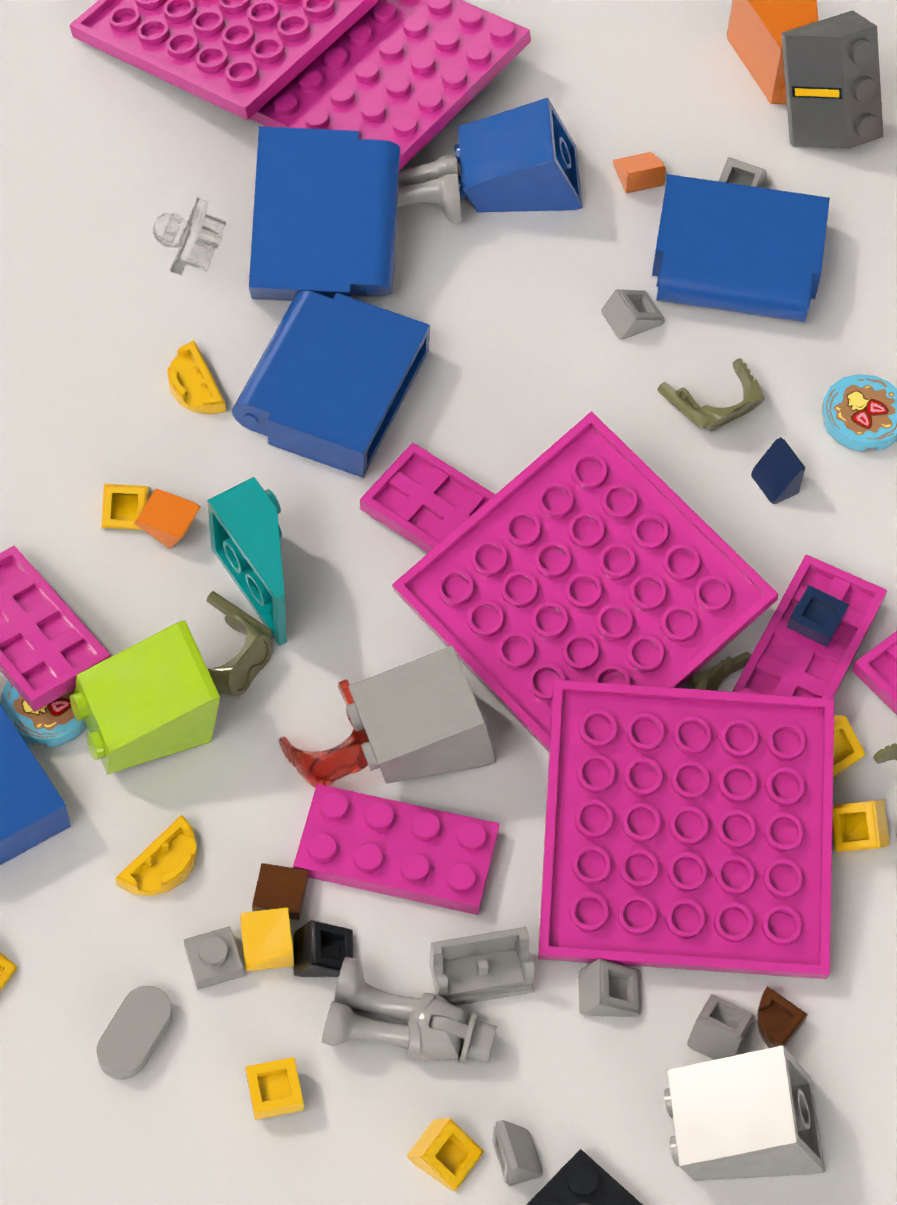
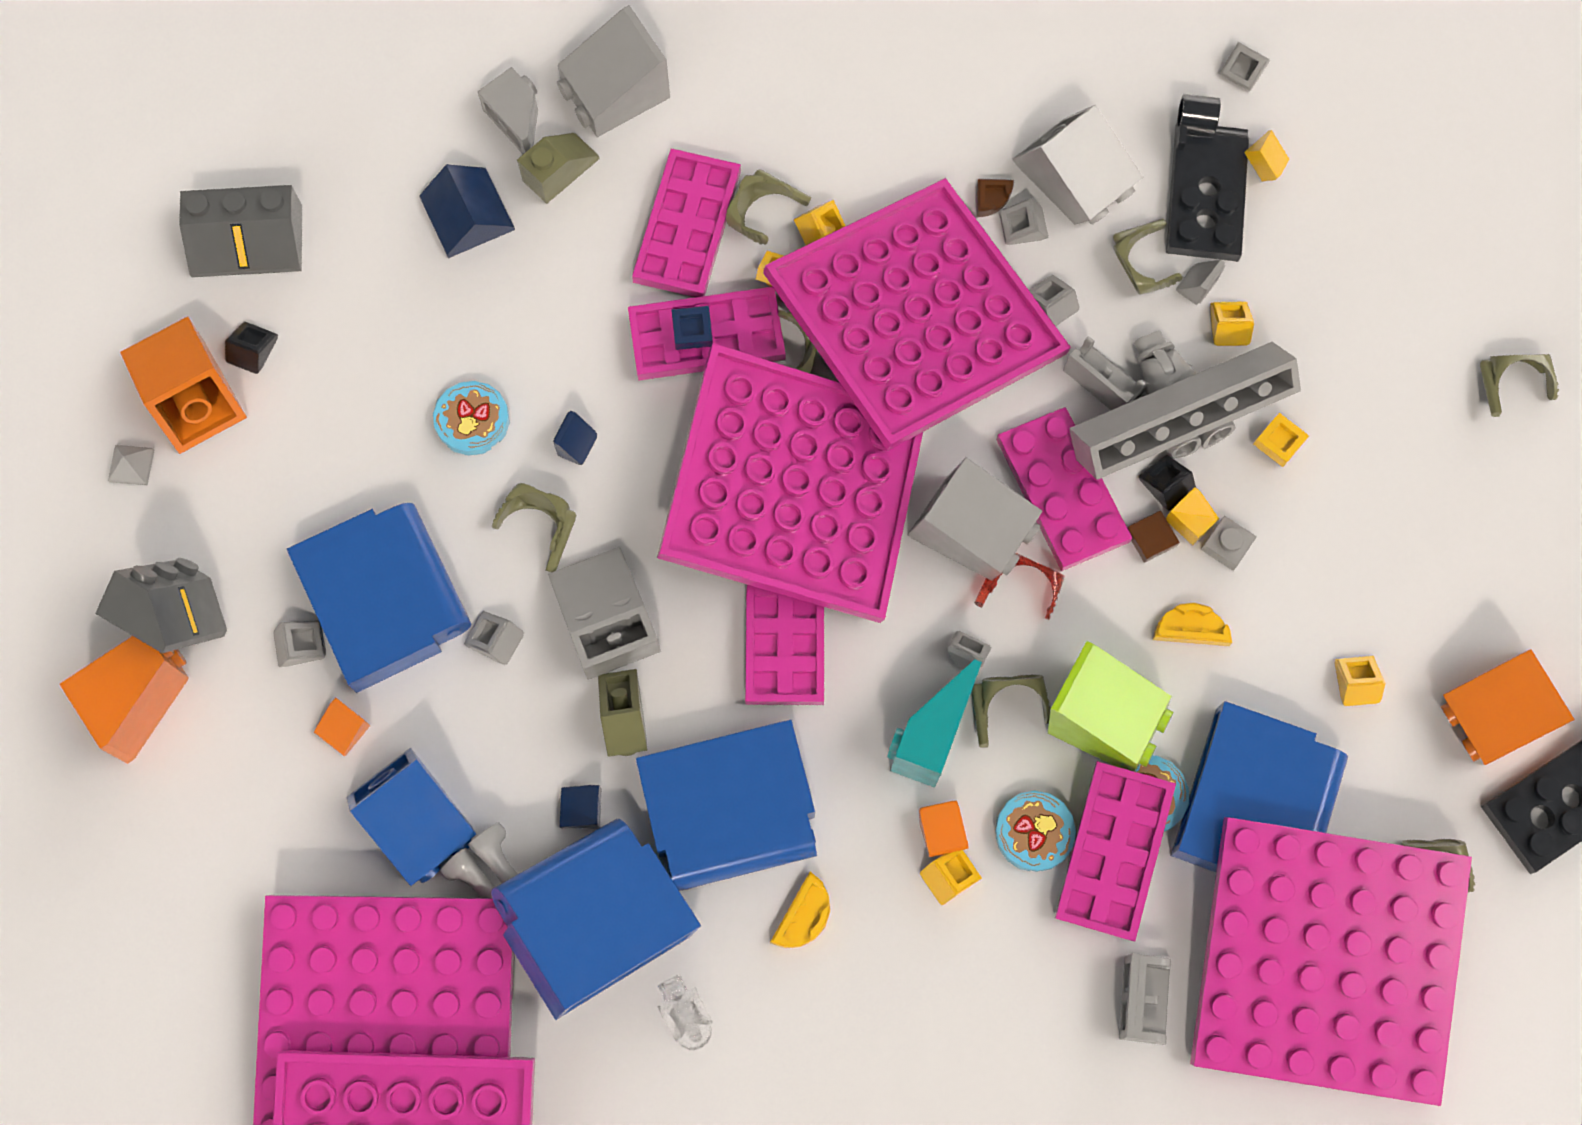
camera: 125 degrees left, 15 degrees up
light grey tile [96,986,172,1079] -> none
none -> light grey slope [548,547,661,680]
none -> dark blue slope [559,785,602,829]
none -> olive slope [598,669,647,757]
none -> light grey slope [947,631,992,670]
none -> tile [995,791,1076,872]
none -> light grey brick [1069,341,1301,480]
none -> olive helmet [1113,219,1183,295]

